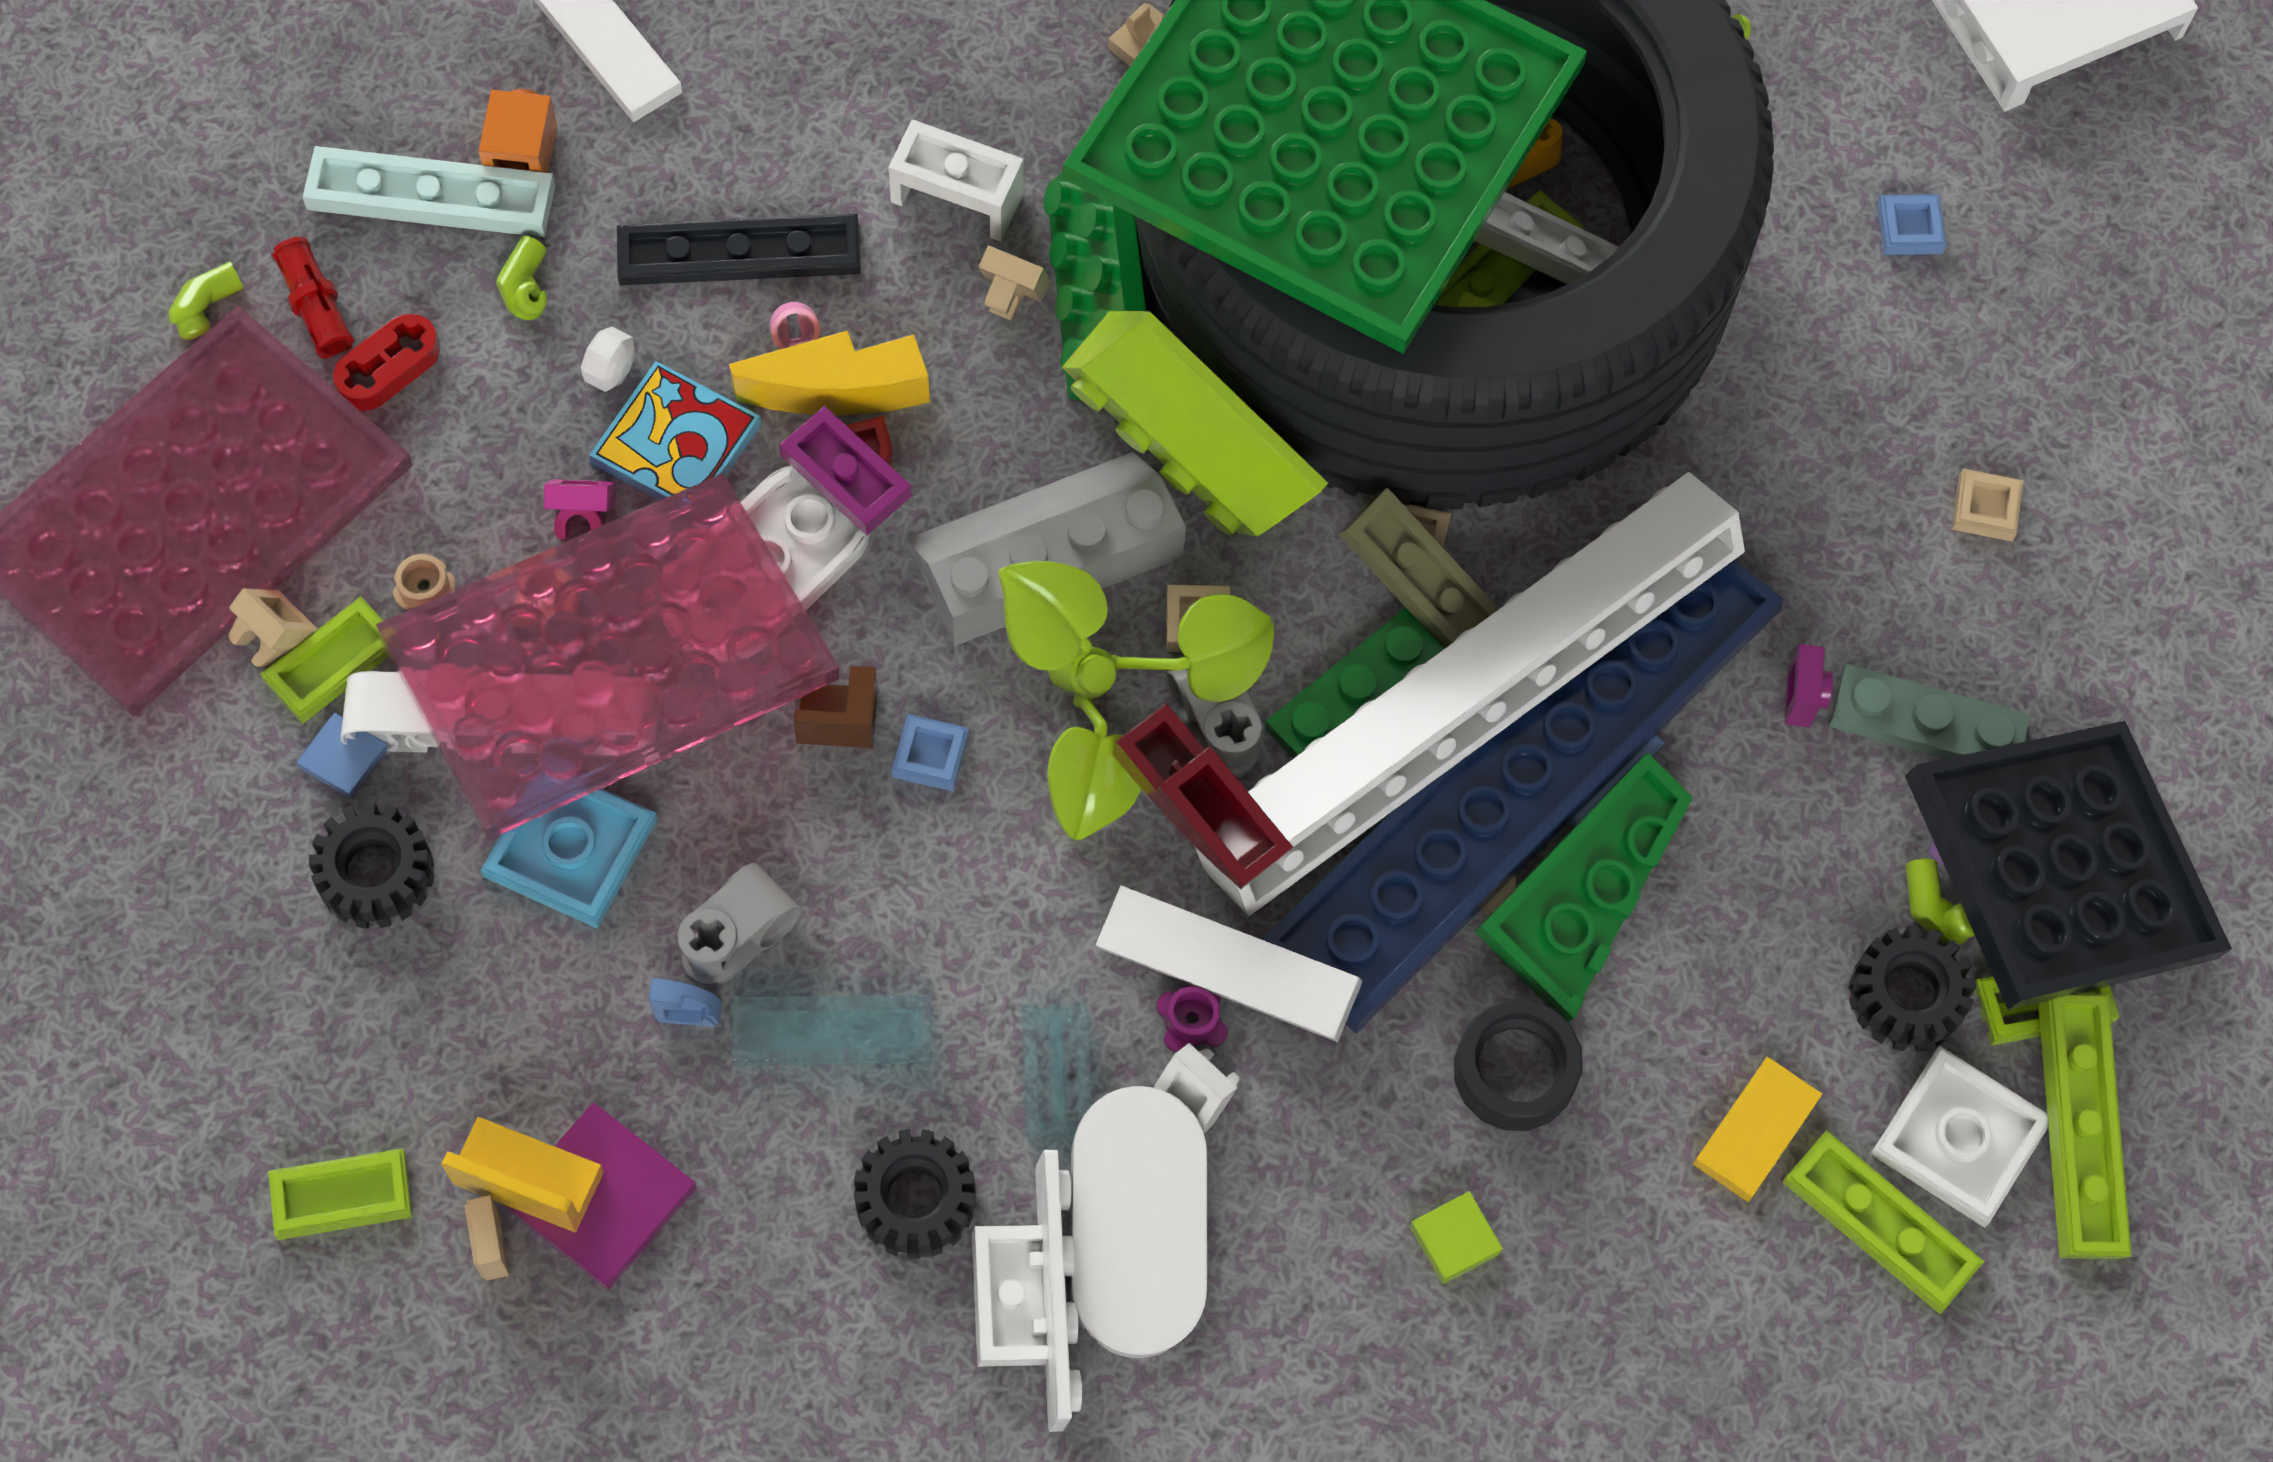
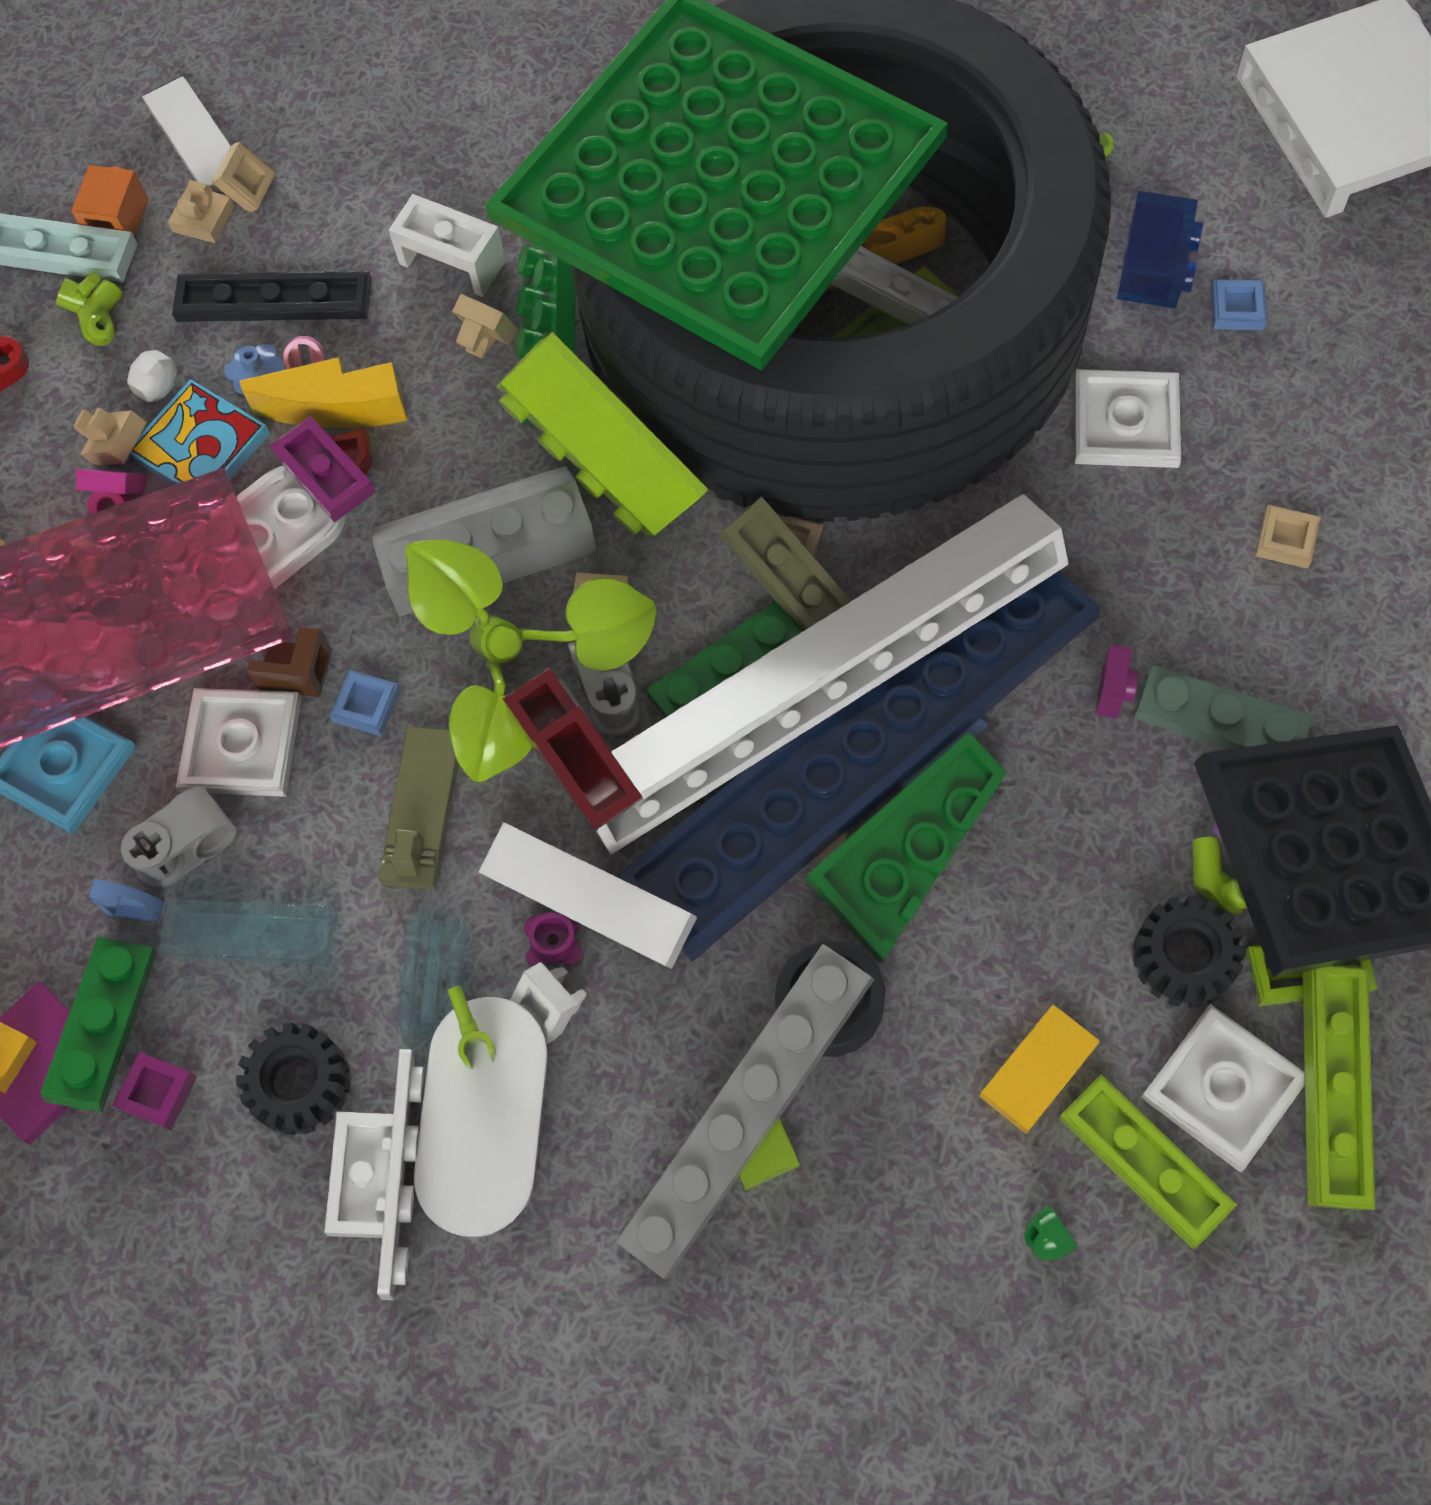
camera: 15 degrees right, 0 degrees up
none -> green plate [40,937,155,1113]
none -> lime hand [56,272,101,314]
none -> tan tile [73,408,147,466]
none -> magenta plate [112,1052,197,1131]
none -> tan tile [168,180,234,243]
none -> white tile [176,688,302,797]
none -> tan tile [212,141,276,212]
none -> medium blue plant [224,344,286,395]
none -> olive hinge [378,726,458,890]
none -> lime hand [447,985,496,1069]
none -> light grey plate [616,944,874,1279]
none -> green hinge [1024,1205,1078,1261]
none -> white tile [1074,369,1181,468]
none -> clear blue brick [1116,191,1203,309]

